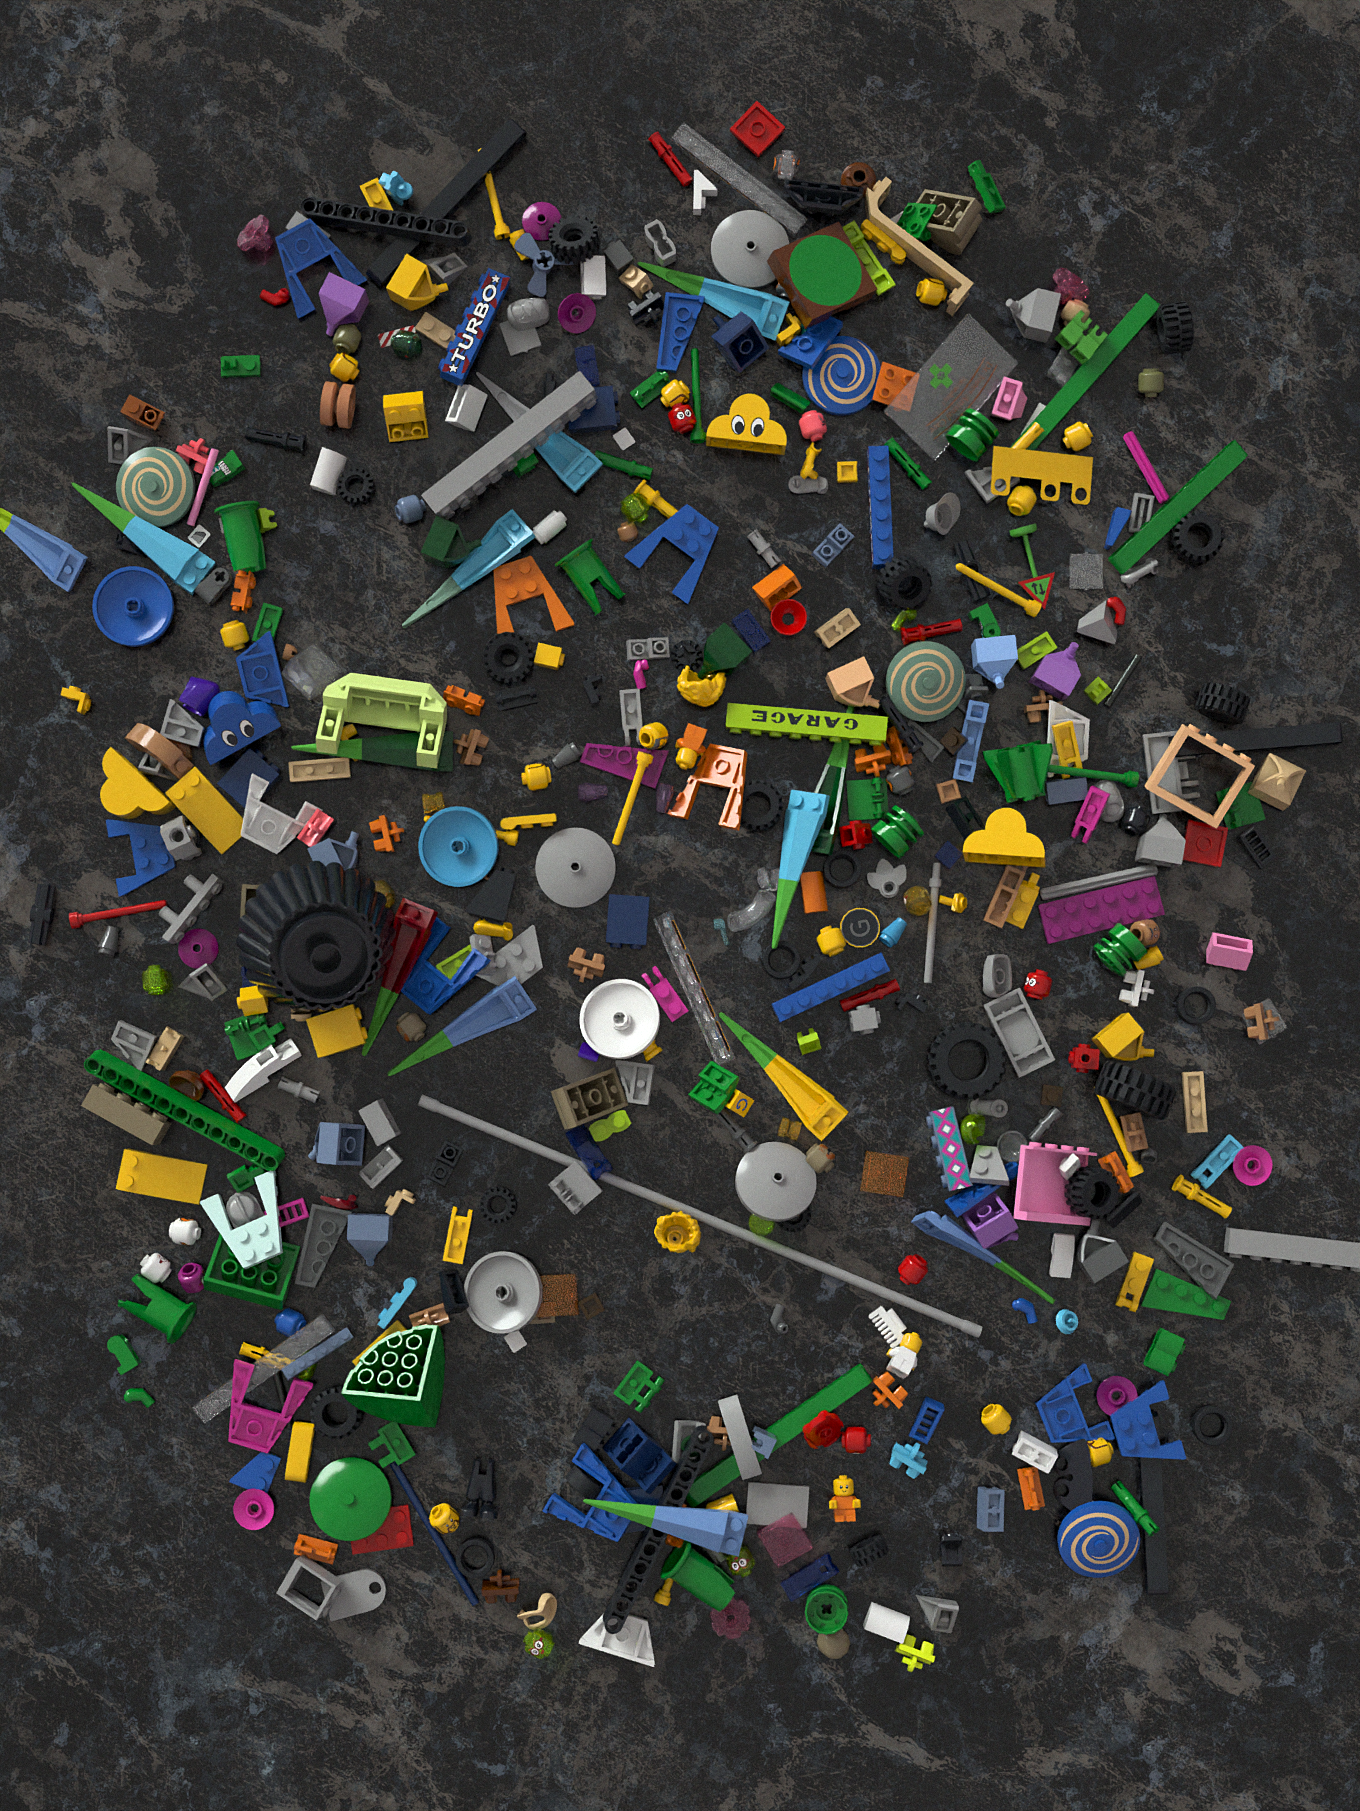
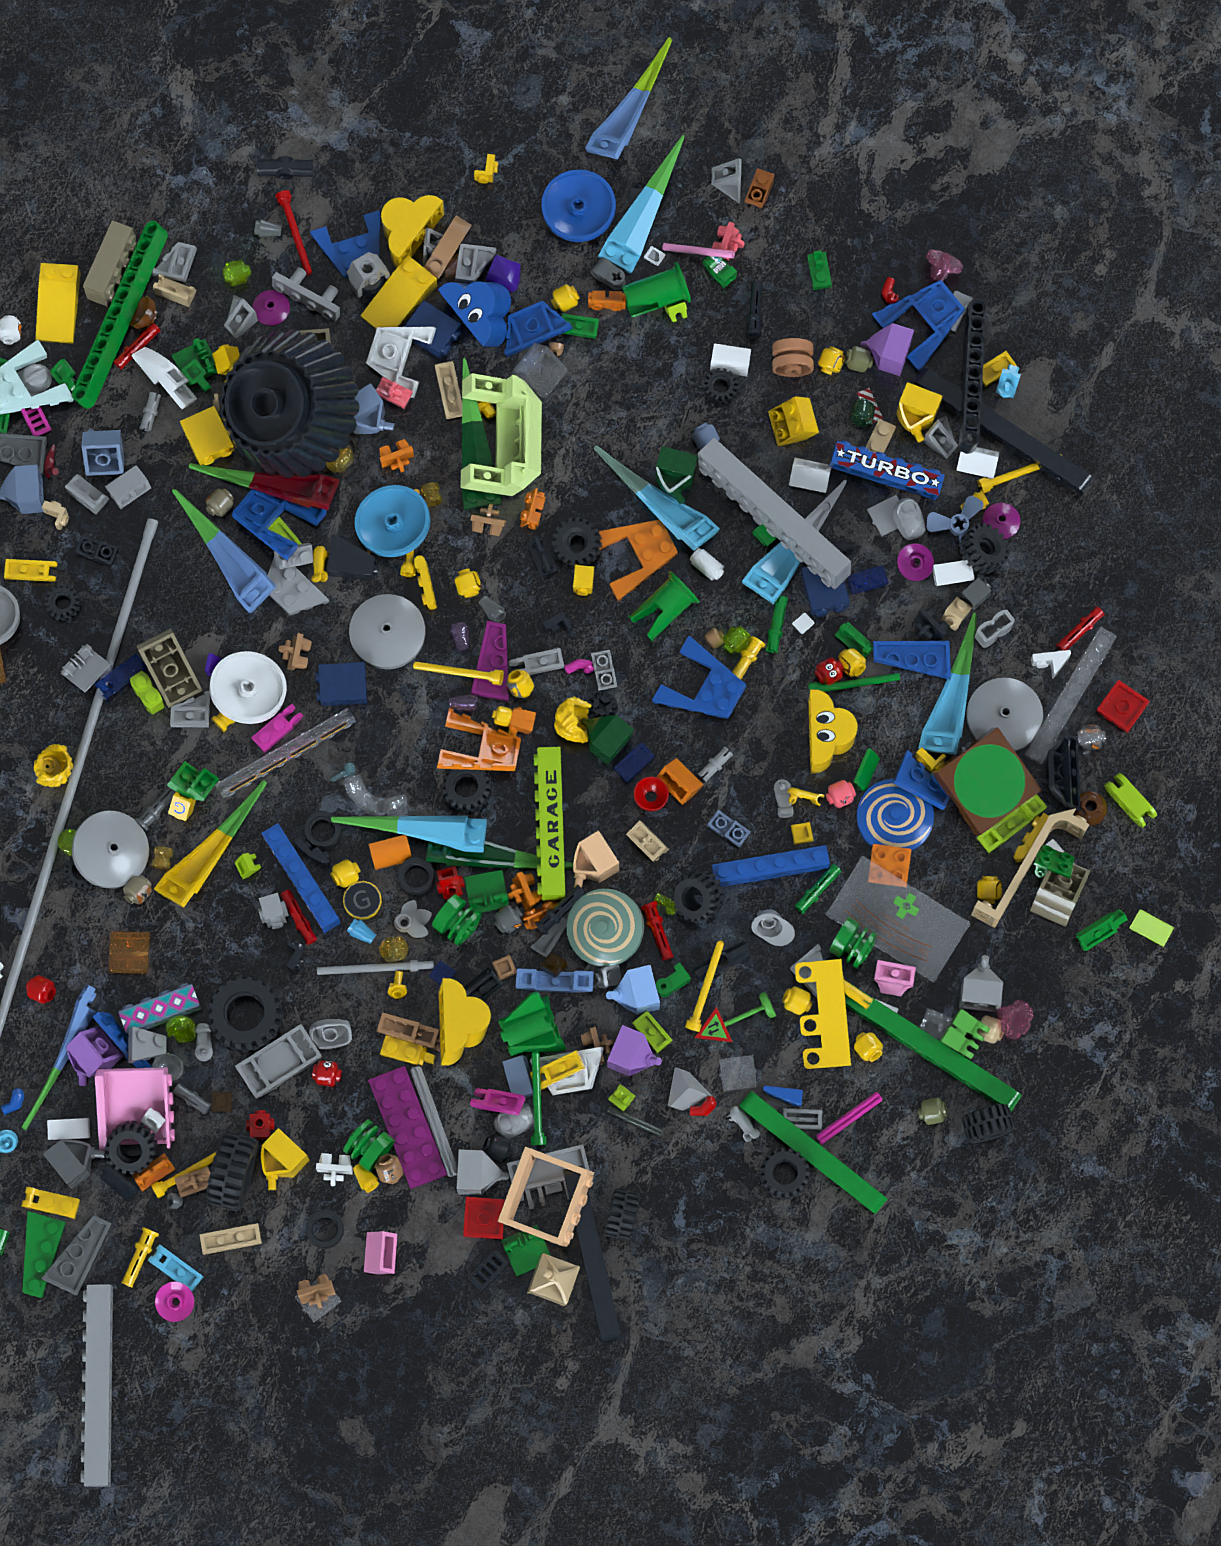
camera: 85 degrees right, 10 degrees down
sand green dish [116,447,196,527] -> none
dark blue piece [711,311,769,373] -> none
none -> white brick [957,447,999,478]
none -> lime piece [1104,773,1157,828]
none -> lime slope [1130,909,1174,947]

